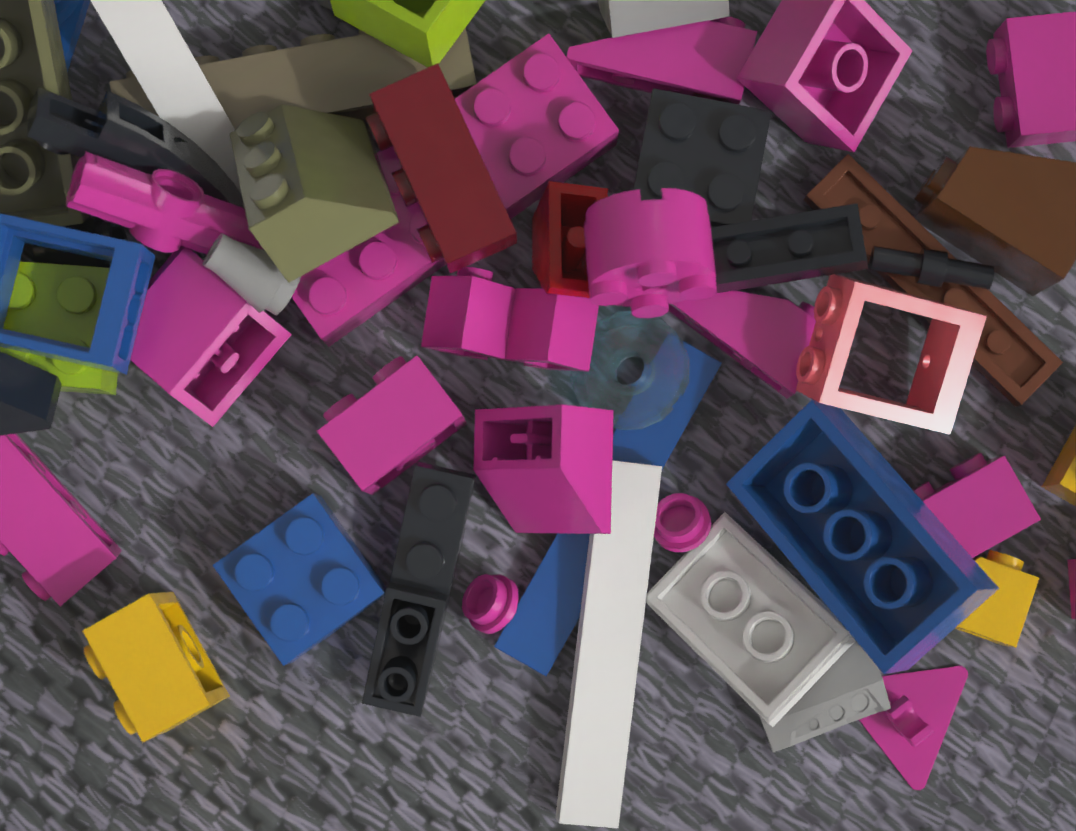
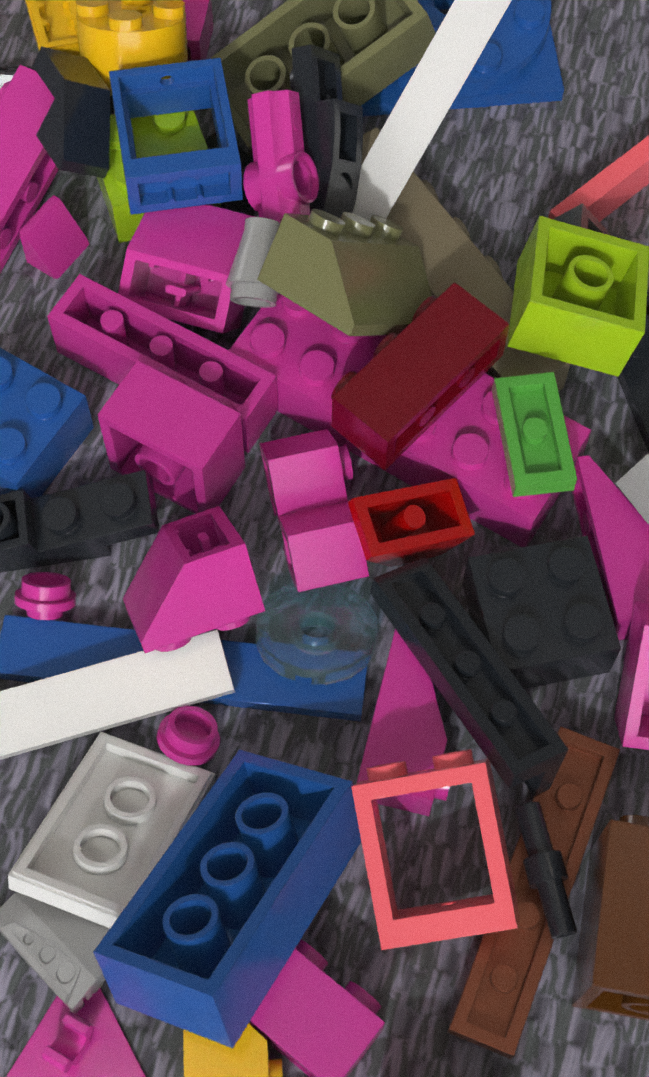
camera: 65 degrees right, 20 degrees down
dark pink brick [584,188,717,318] -> none
none -> dark pink slope [19,195,89,279]
none -> dark pink brick [47,274,278,453]
none -> bright green plate [492,372,577,497]

